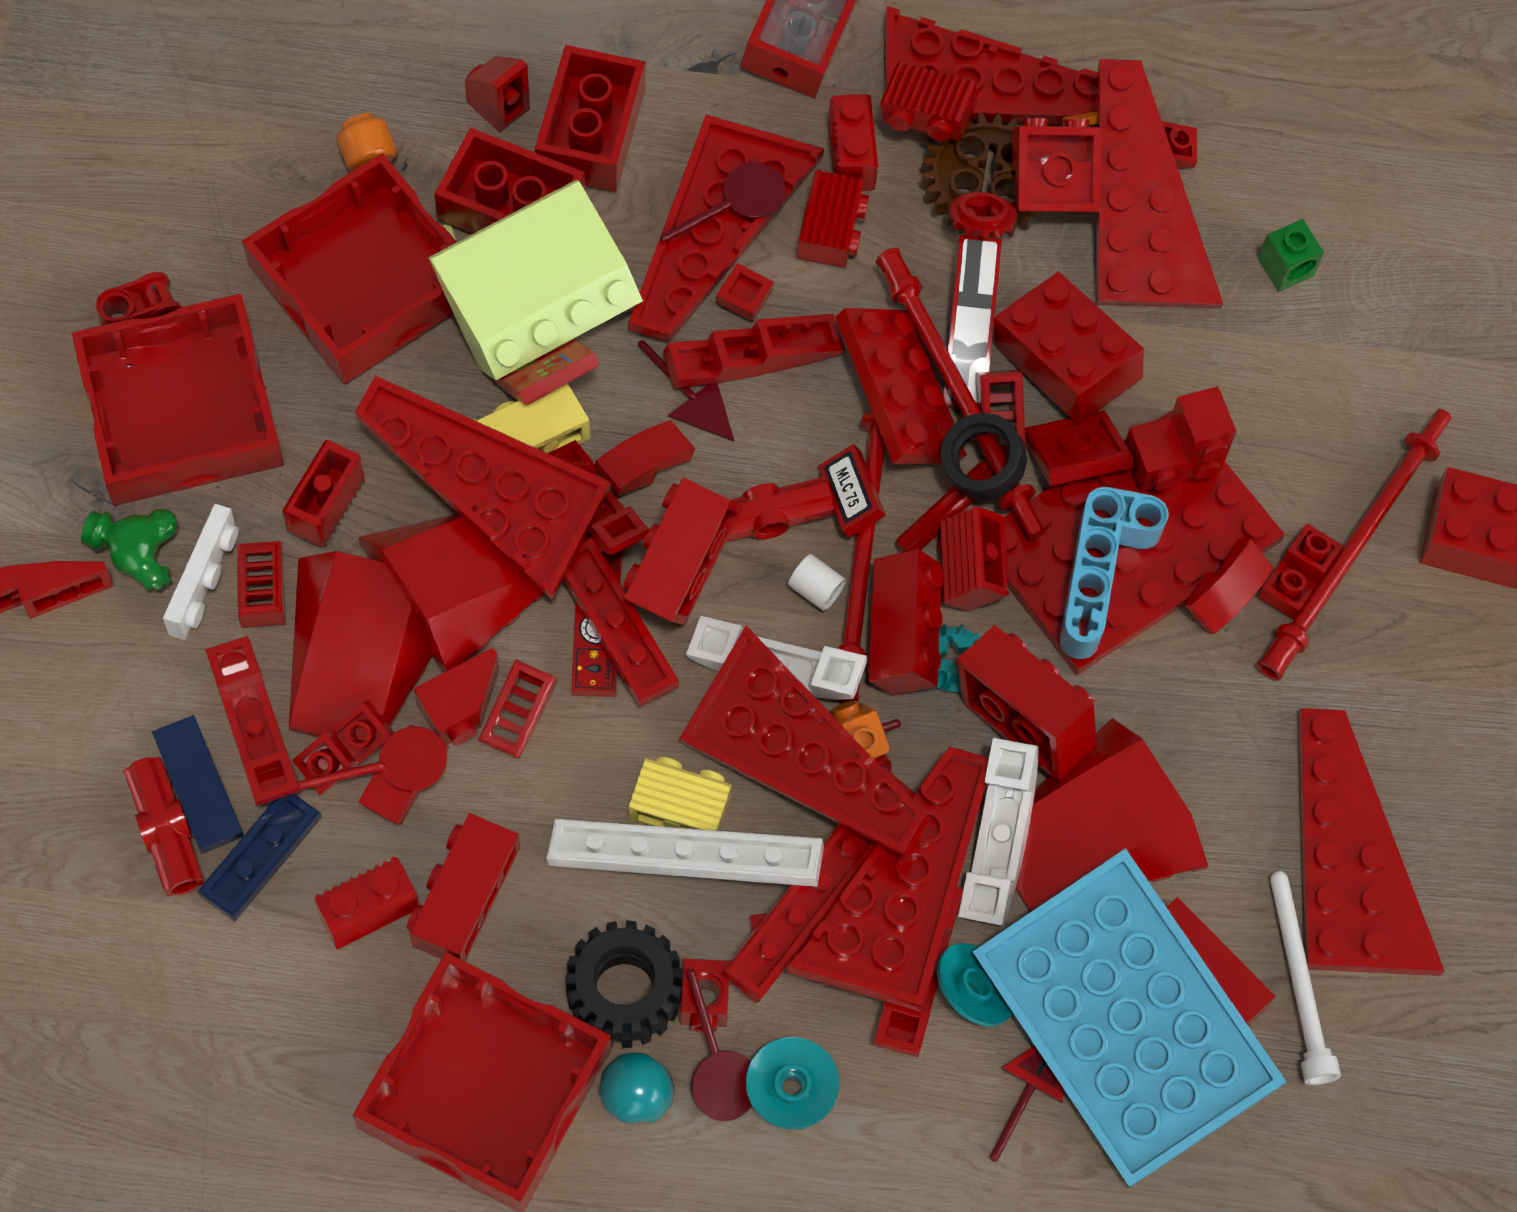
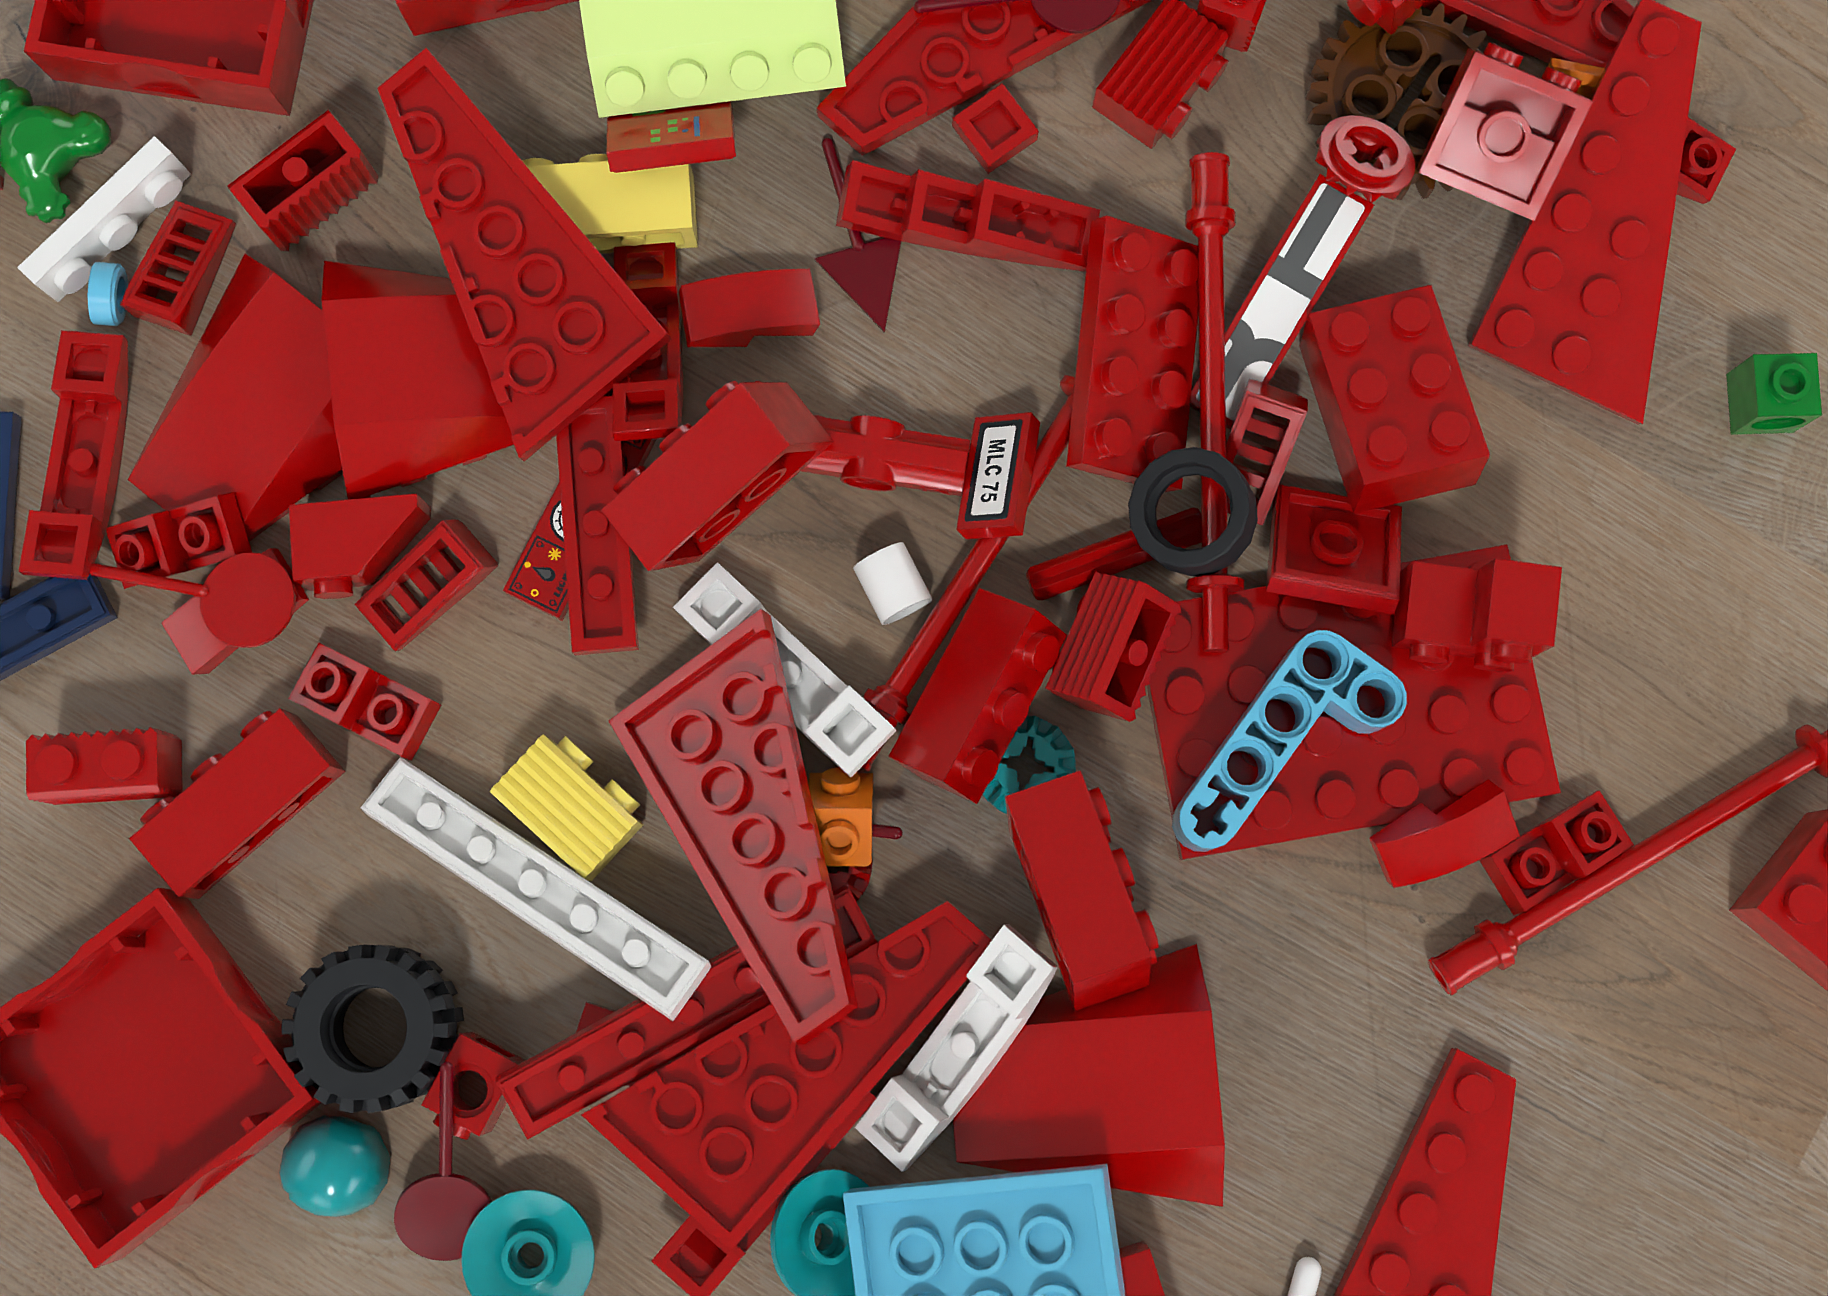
camera: 30 degrees right, 15 degrees up
none -> medium azure tile [88,262,128,326]
none -> red slope [288,643,442,761]

